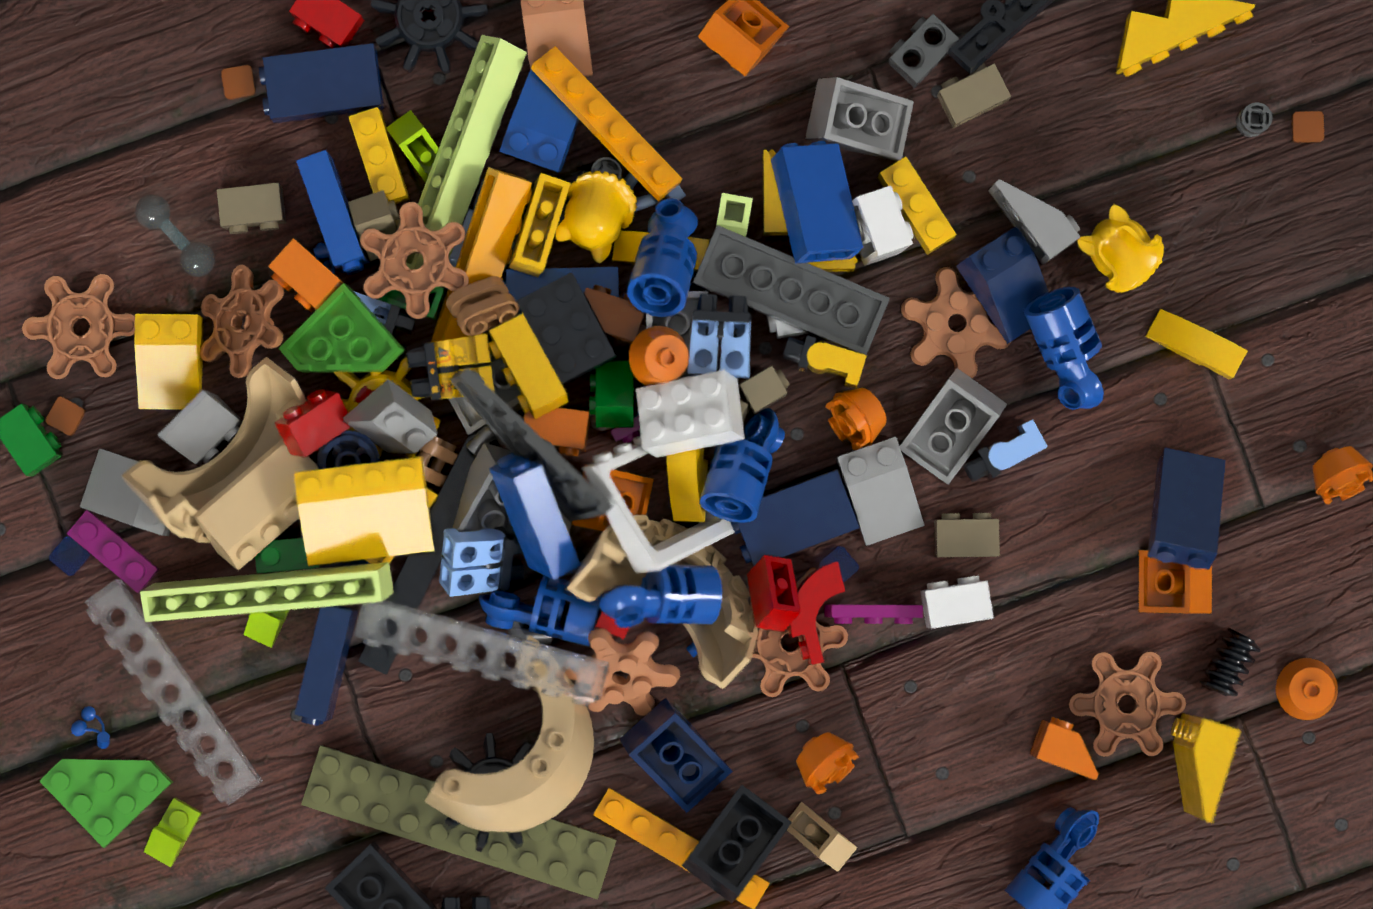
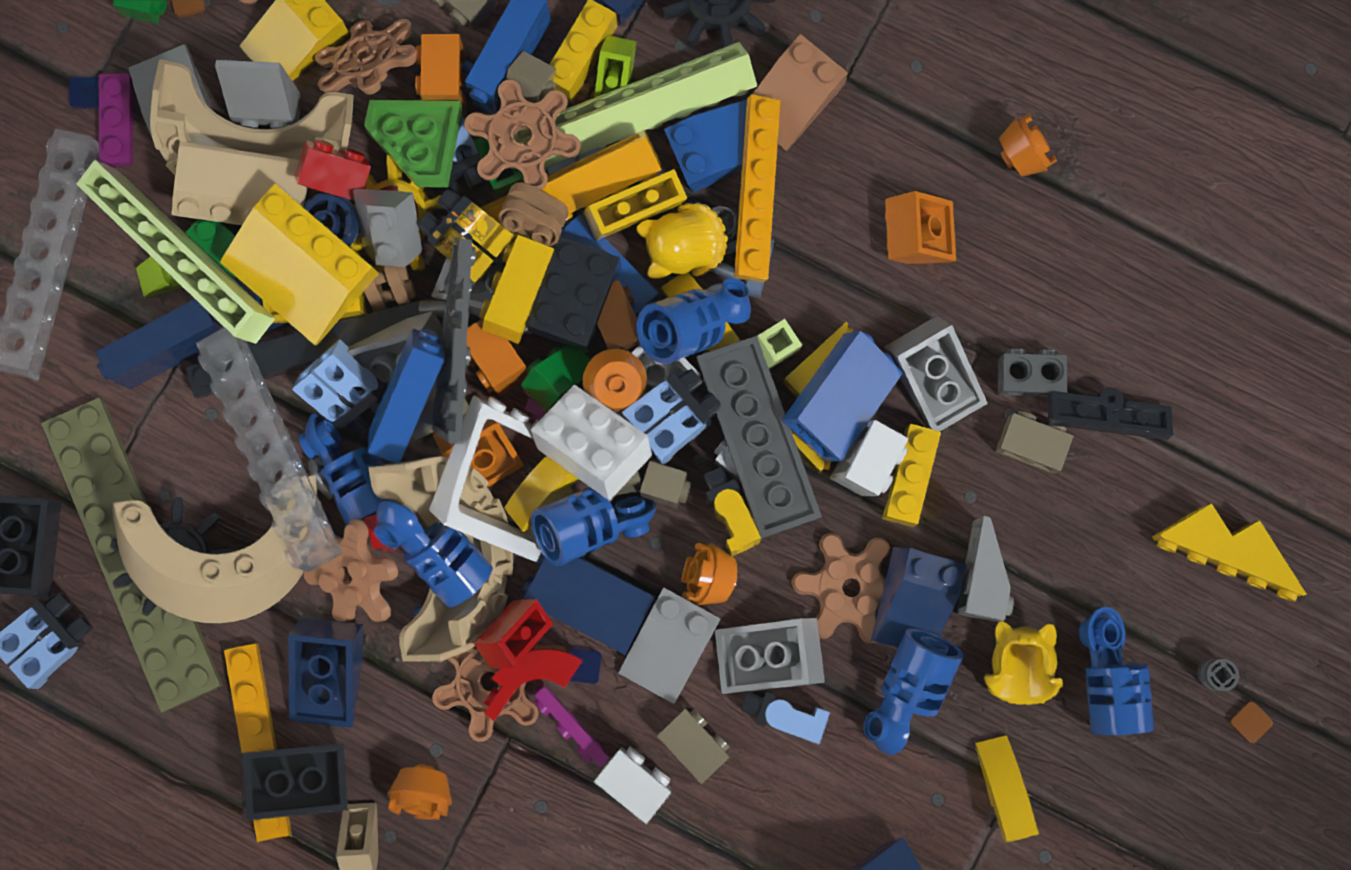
camera: 50 degrees right, 5 degrees down
none -> blue cylinder [1079,607,1155,735]

